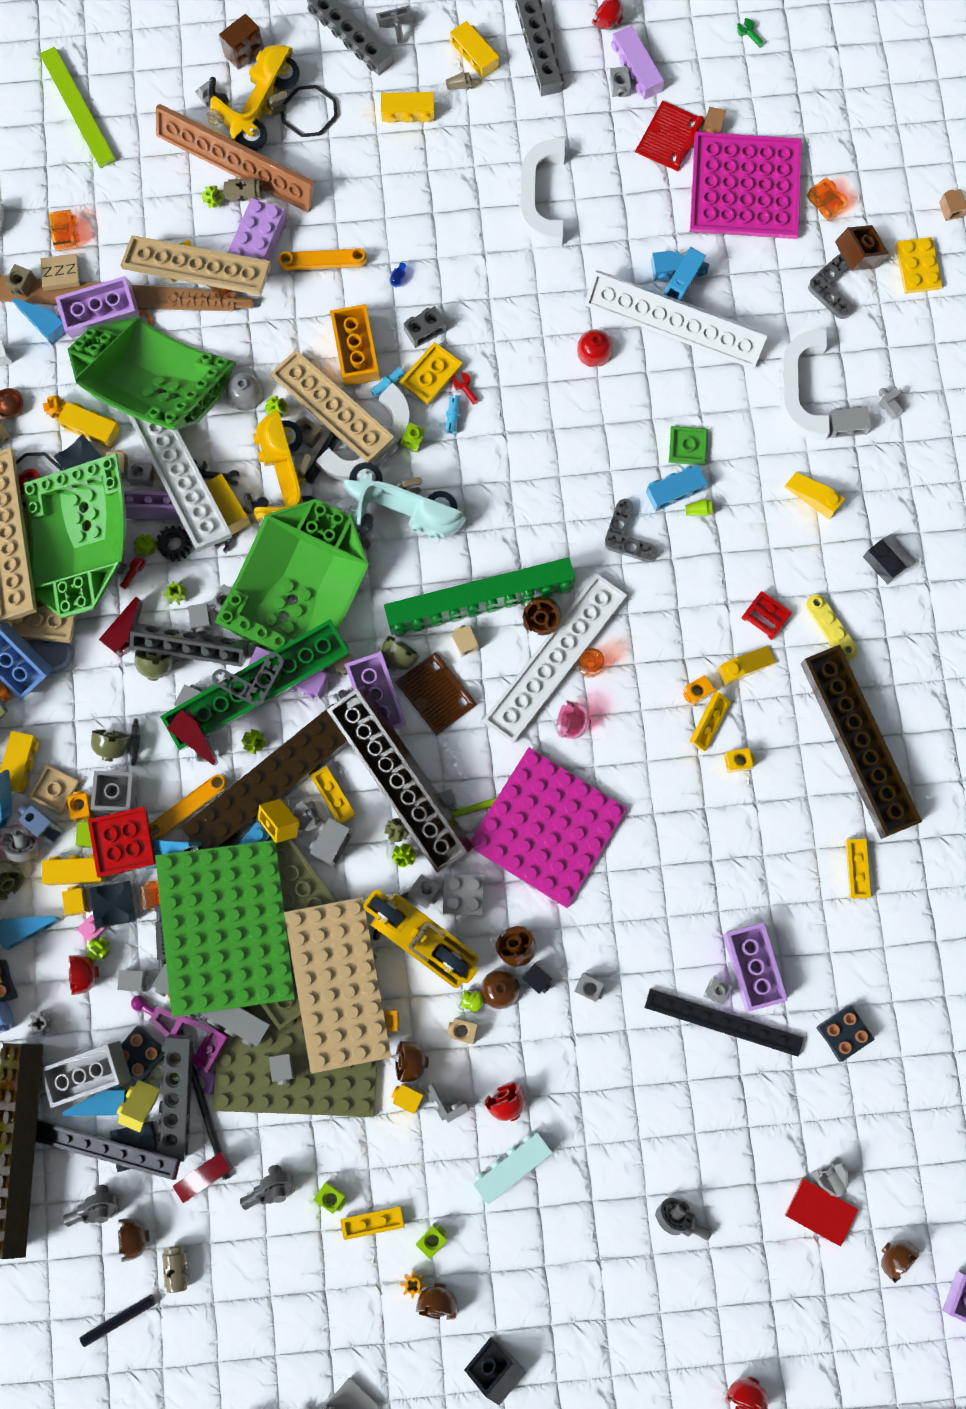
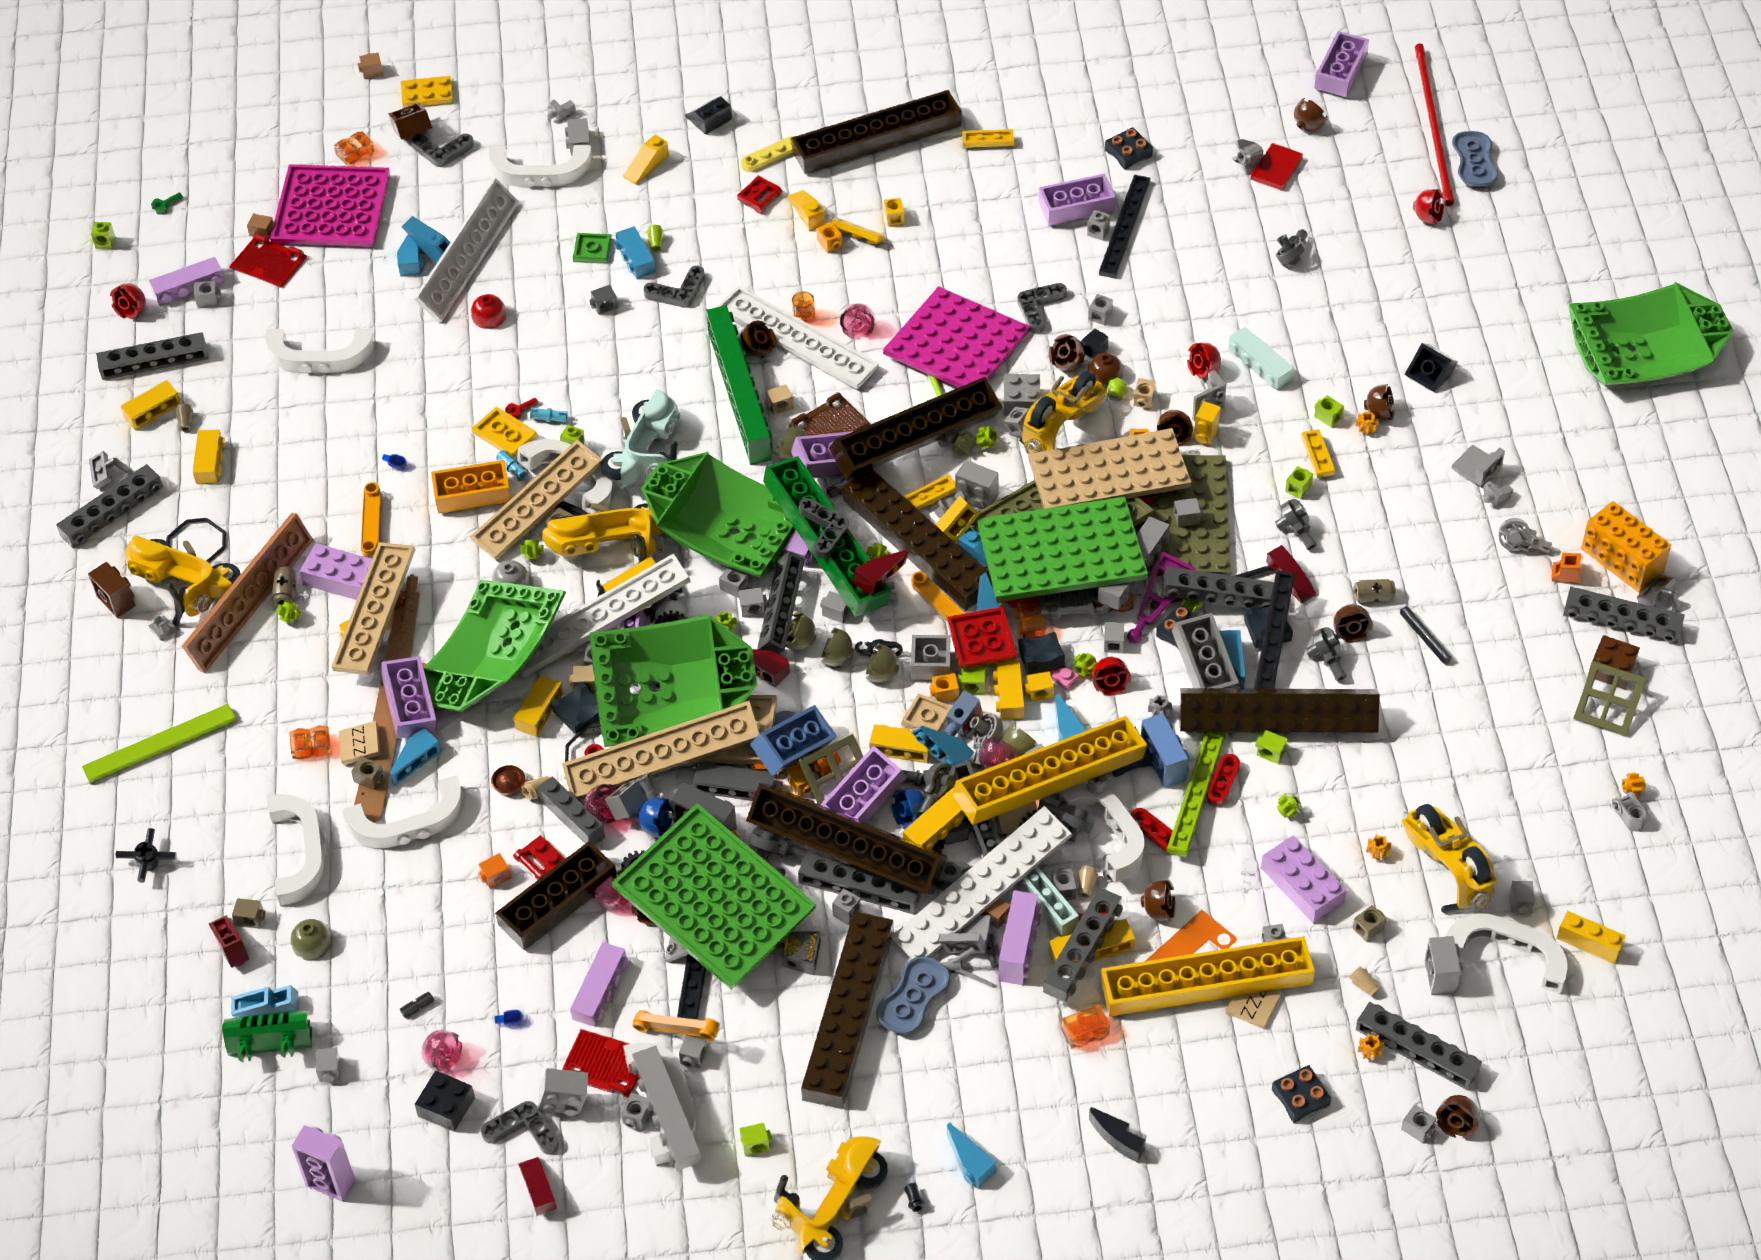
camera: 90 degrees left, 25 degrees down
light orange gear [43,395,66,418] -> none
light yellow brick [117,1080,160,1132] -> none
dark grey brick [403,306,446,348] -> none
none -> dark grey brick [589,284,618,315]
none -> olive cylinder [821,627,855,667]
none -> dark grey beam [1017,283,1067,334]

